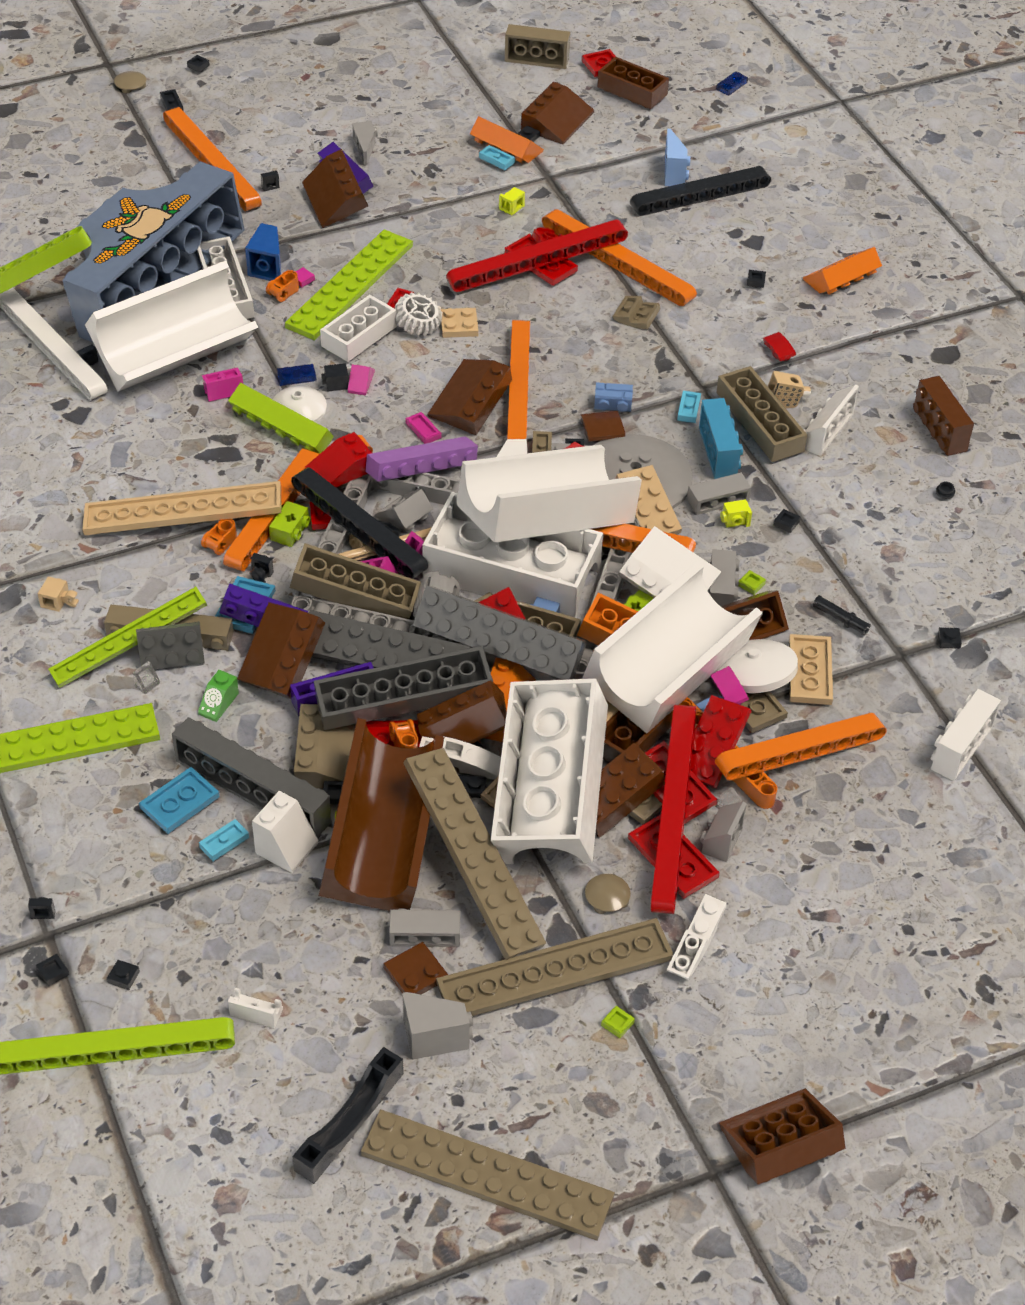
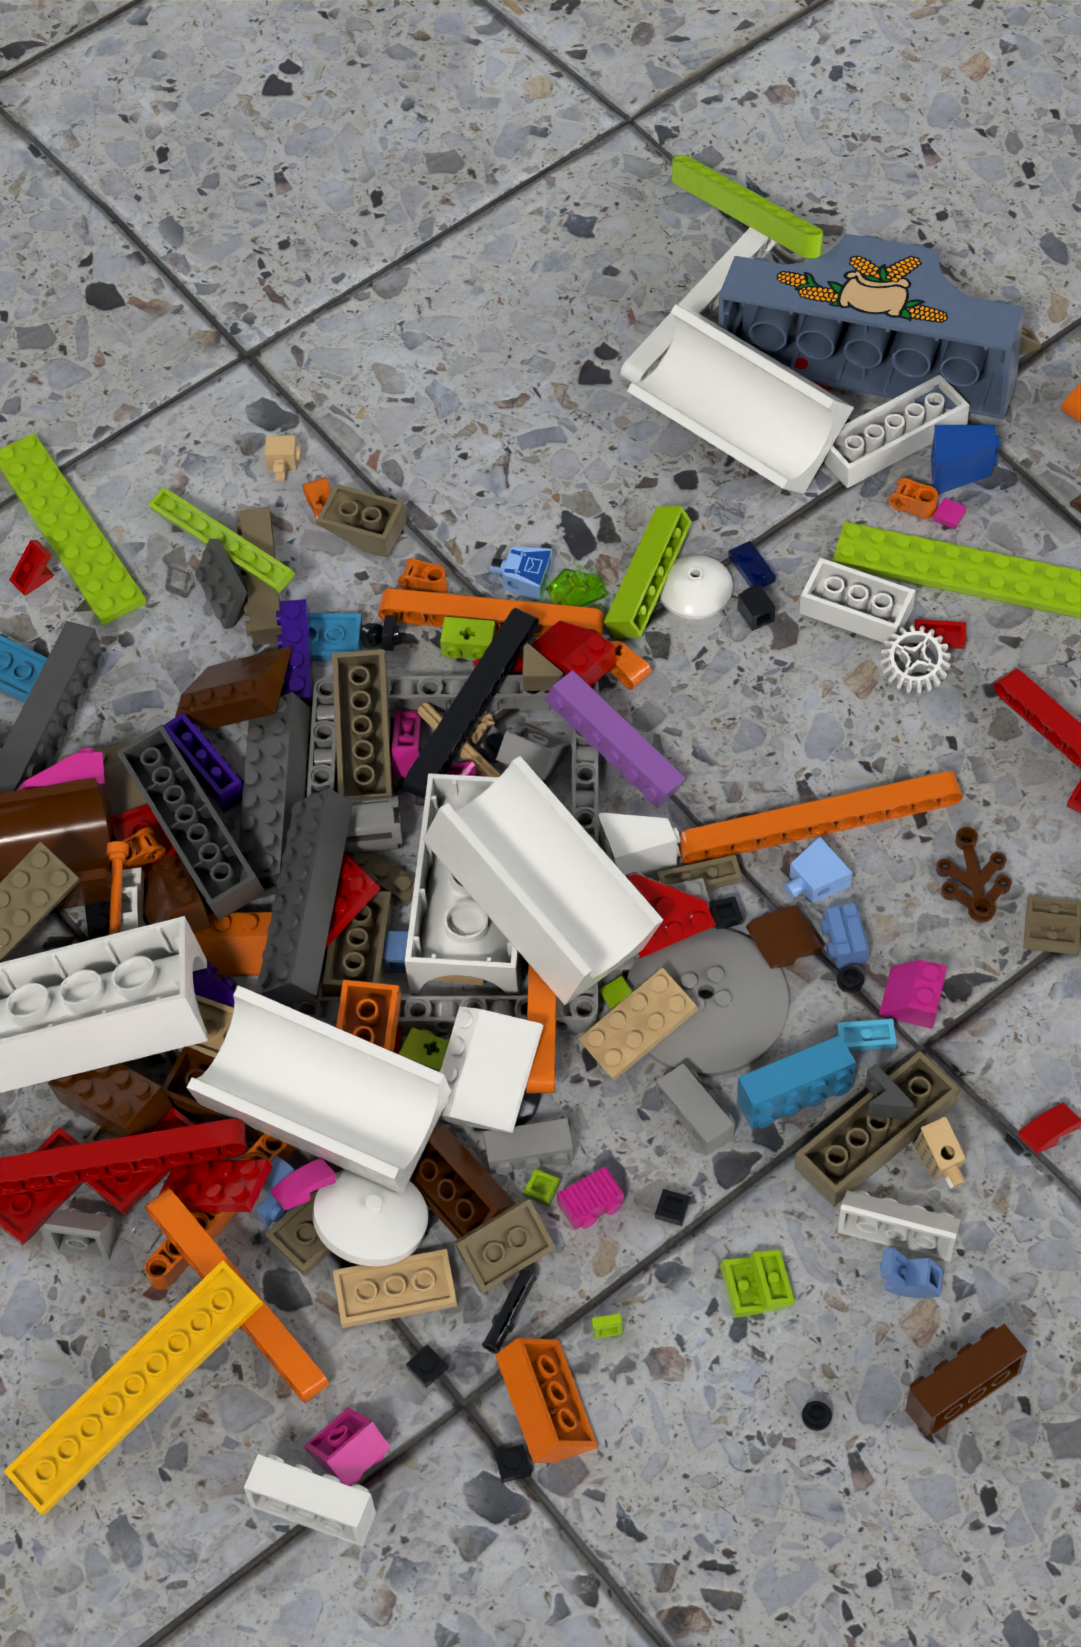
camera: 80 degrees right, 10 degrees up
tan plate [82,481,282,535] -> none
bright green slope [198,670,239,722] -> none
dark pink hinge [202,367,244,402] -> none
dark pink slope [348,364,375,396] -> none
dark pink tile [405,412,441,444] -> none
reddish brown slope [427,359,512,435] -> none
tan plate [441,308,479,338] -> none
neon yellow brick [720,499,752,527] -> none
none -> yellow plate [3,1260,264,1516]
none -> red slope [9,540,54,595]
none -> dark pink slope [16,748,105,791]
none -> orange piece [107,841,129,935]
none -> orange piece [302,477,331,519]
none -> dark pink slope [303,1407,391,1486]
none -> dark tan slope [316,483,407,558]
none -> black plate [406,1345,448,1388]
none -> dark tan plate [453,1197,556,1293]
none -> light blue torso [491,547,553,602]
none -> orange slope [495,1338,598,1463]
none -> dark tan slope [523,643,564,691]
none -> clear neon green slope [546,568,608,607]
none -> dark pink brick [557,1167,624,1230]
none -> lime tile [591,1313,623,1339]
none -> lime slope [720,1250,795,1318]
none -> light blue torso [784,837,852,902]
none -> black plate [836,966,864,993]
none -> dark grey slope [866,1064,914,1120]
none -> dark pink slope [879,960,947,1029]
none -> medium blue brick [880,1248,943,1298]
none -> reddish brown plant [936,827,1012,922]

